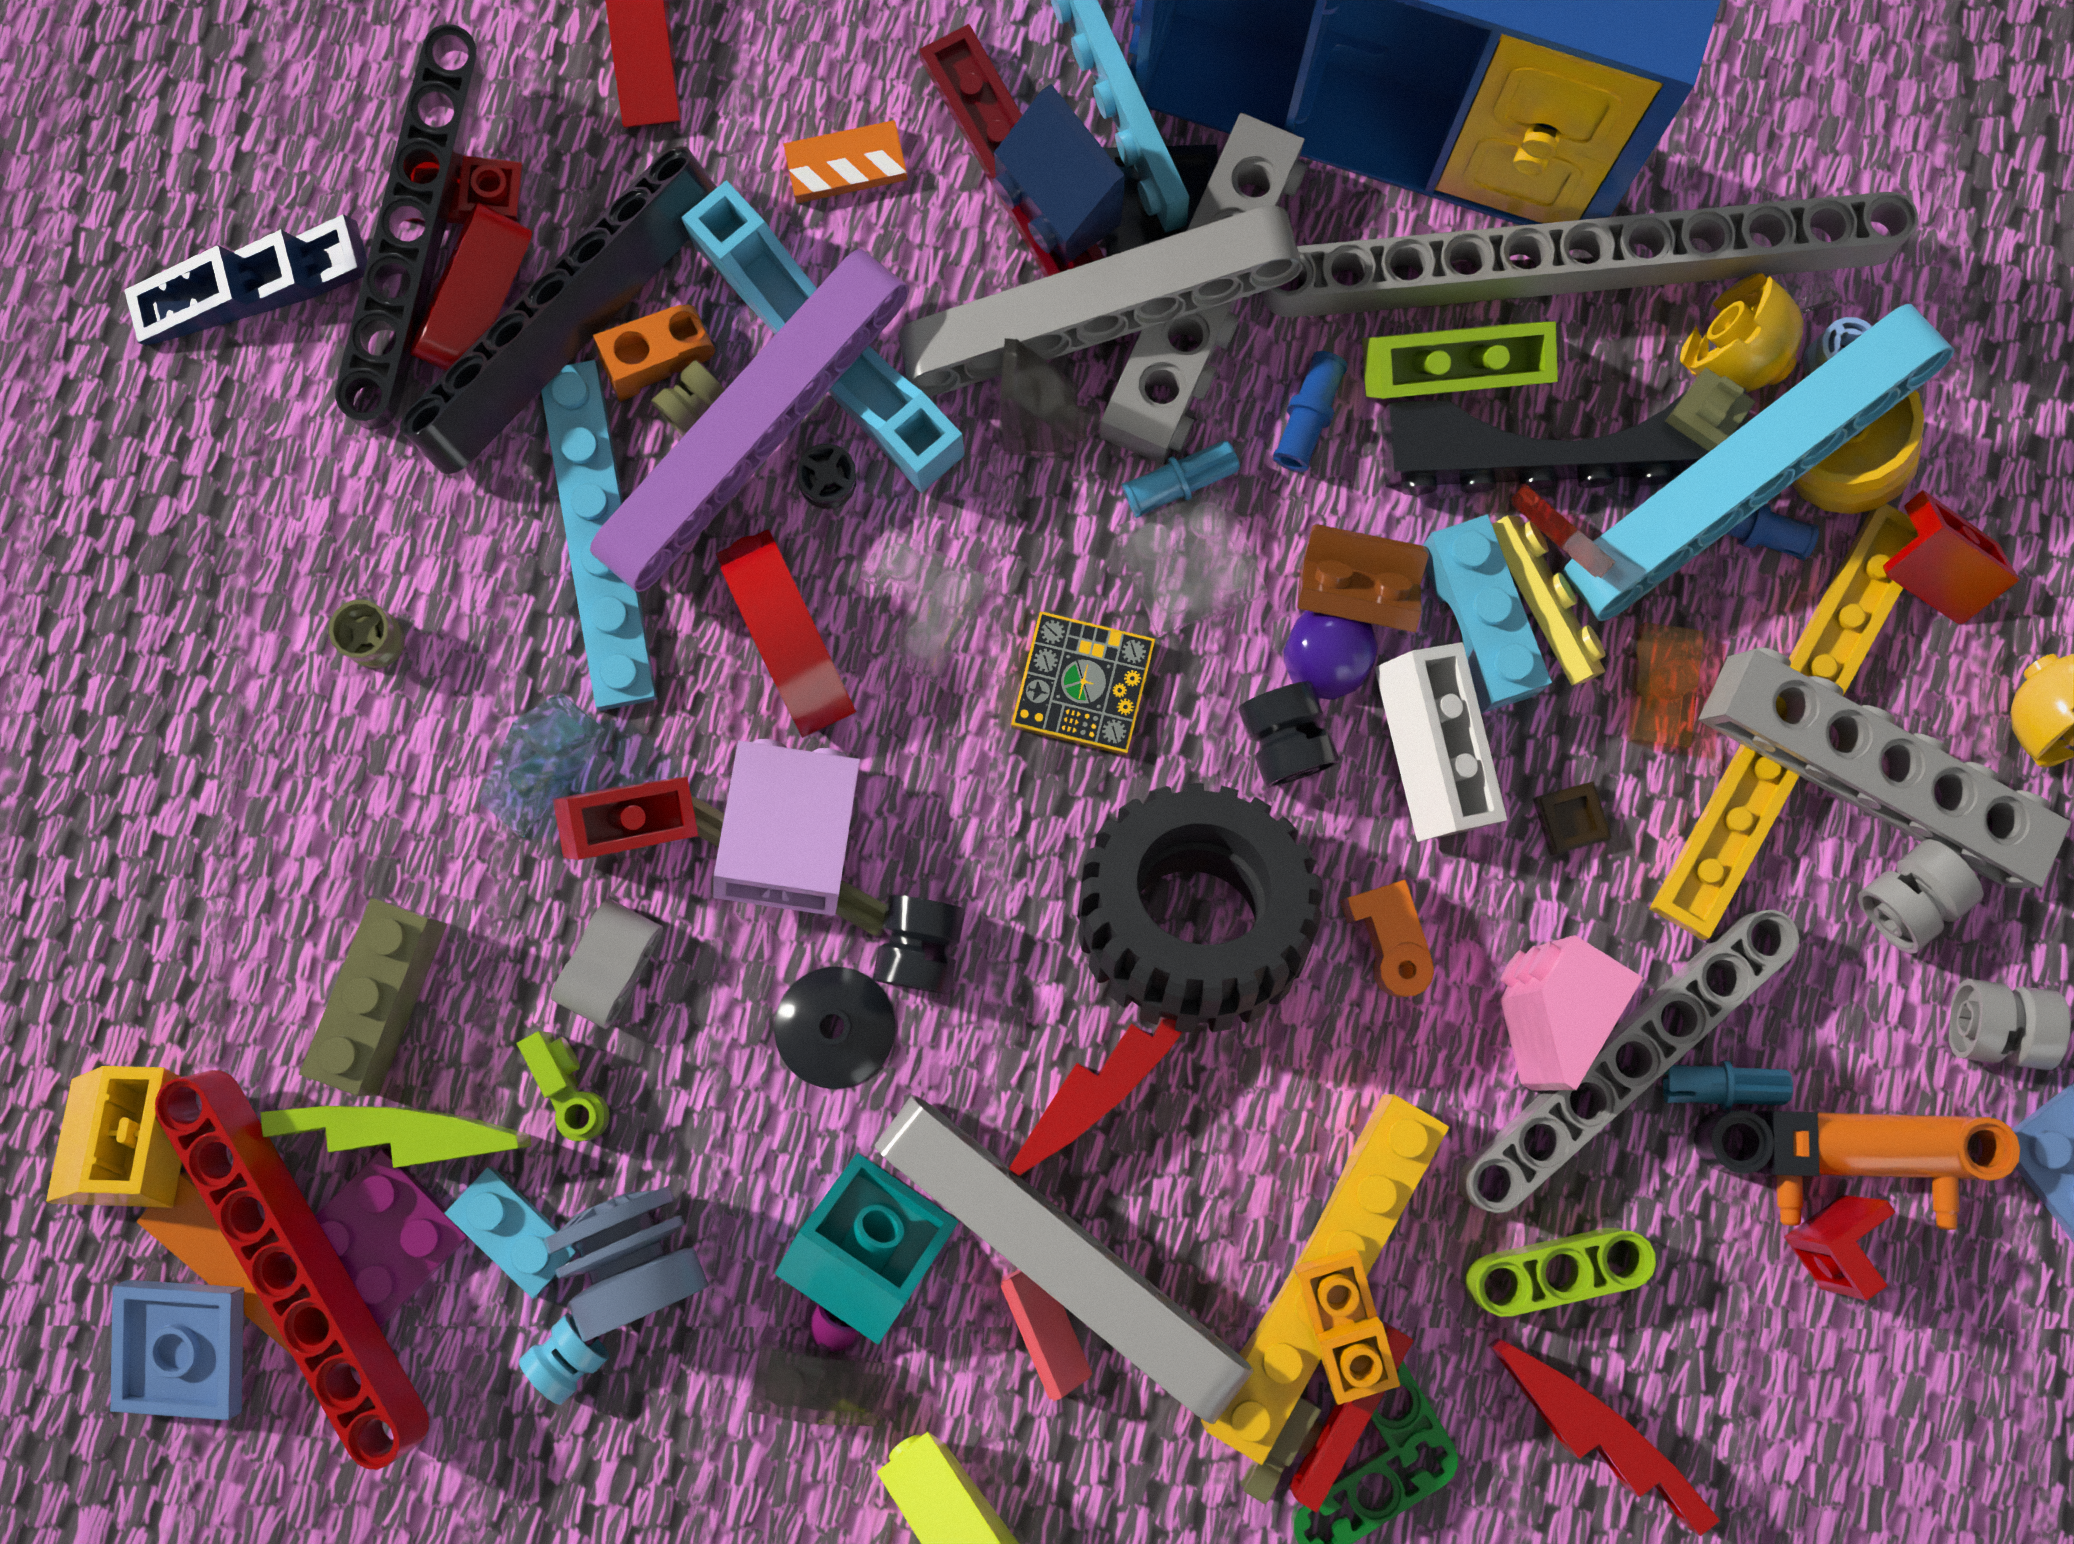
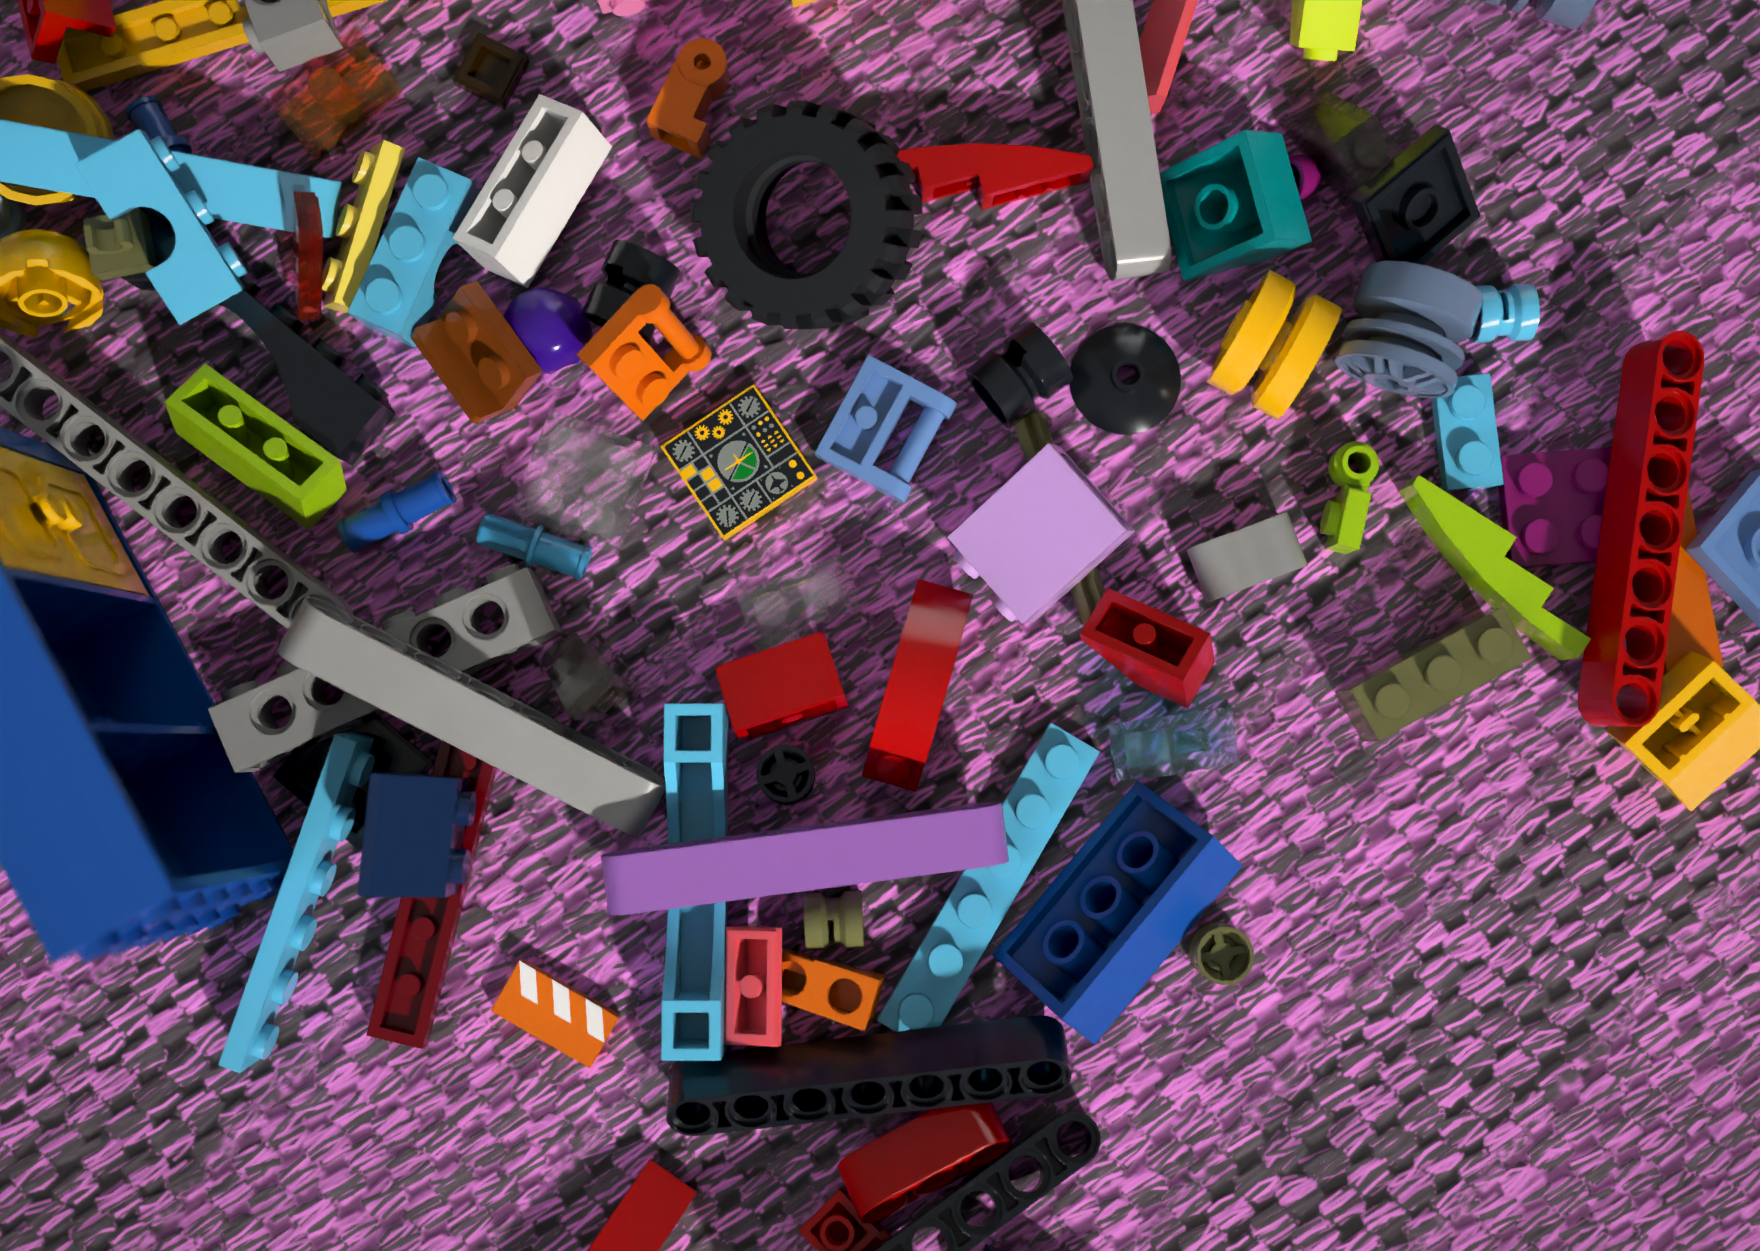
camera: 135 degrees left, 5 degrees up
none -> medium azure arch [74,129,248,325]
none -> orange plate [576,284,712,421]
none -> red panel [715,632,849,743]
none -> coral slope [724,925,782,1047]
none -> medium blue plate [815,354,957,504]
none -> blue slope [992,780,1243,1045]
none -> yellow wheel [1207,269,1342,420]
none -> black tile [1349,124,1481,265]

